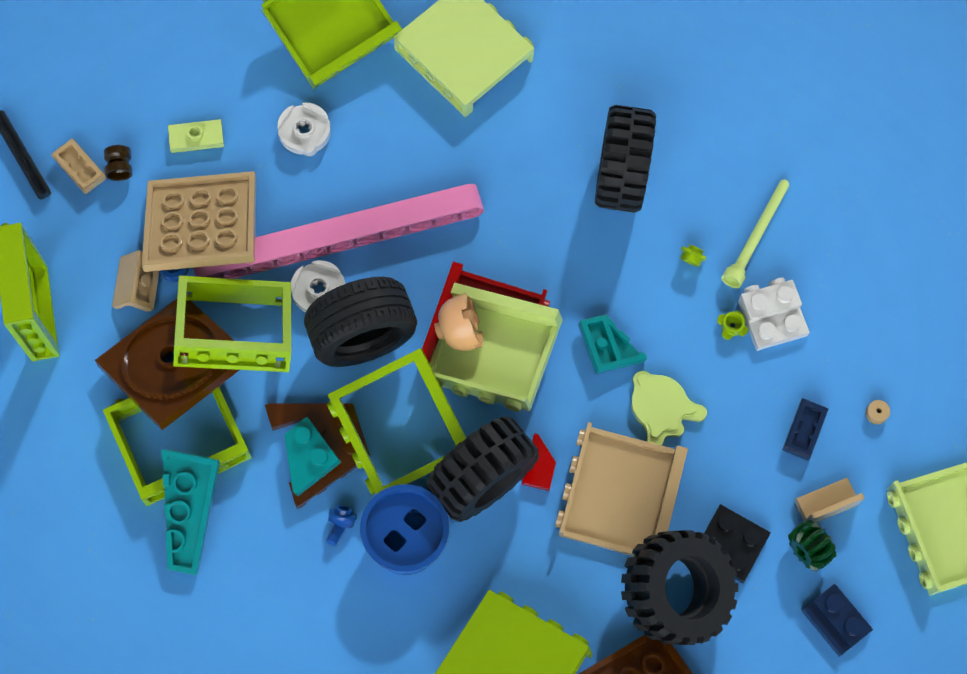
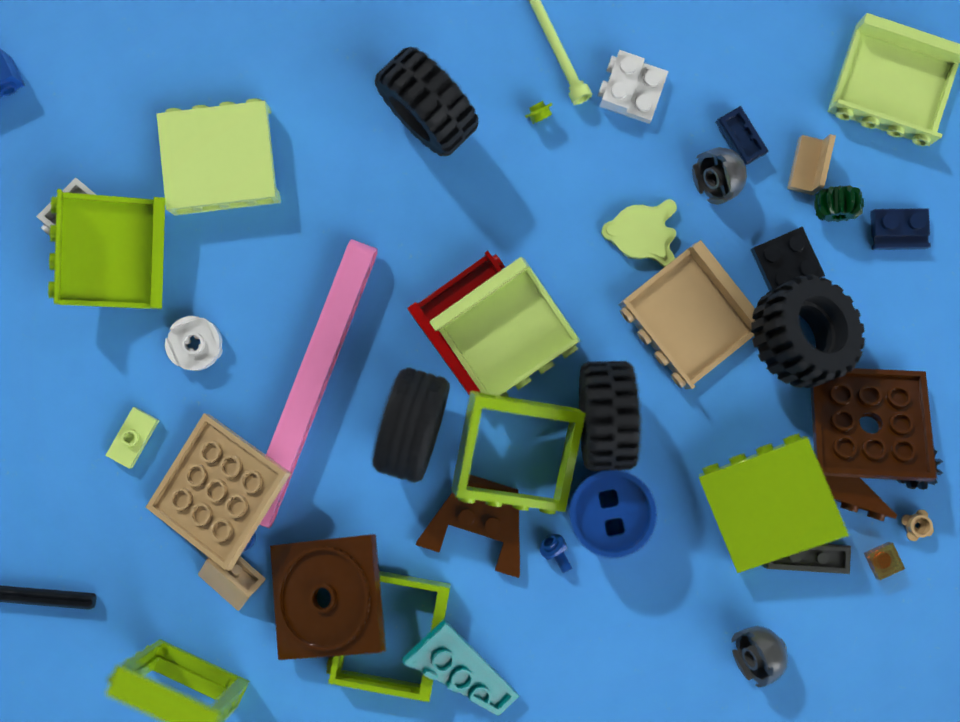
camera: 50 degrees left, 15 degrees up
tan plate [51,138,107,195] -> none
dark brown wheel [104,145,133,181] -> none
lime window [173,276,292,372] -> none
teal wing [284,417,342,496] -> none
white plate [291,260,345,313] -> none
light nougat cylinder [434,293,484,351] -> none
red tile [522,433,556,491] -> none
teal wing [578,314,647,374] -> none
lime plate [717,311,748,340] -> none
tan piece [865,400,890,424] -> none
none -> flat silver cylinder [692,147,747,205]

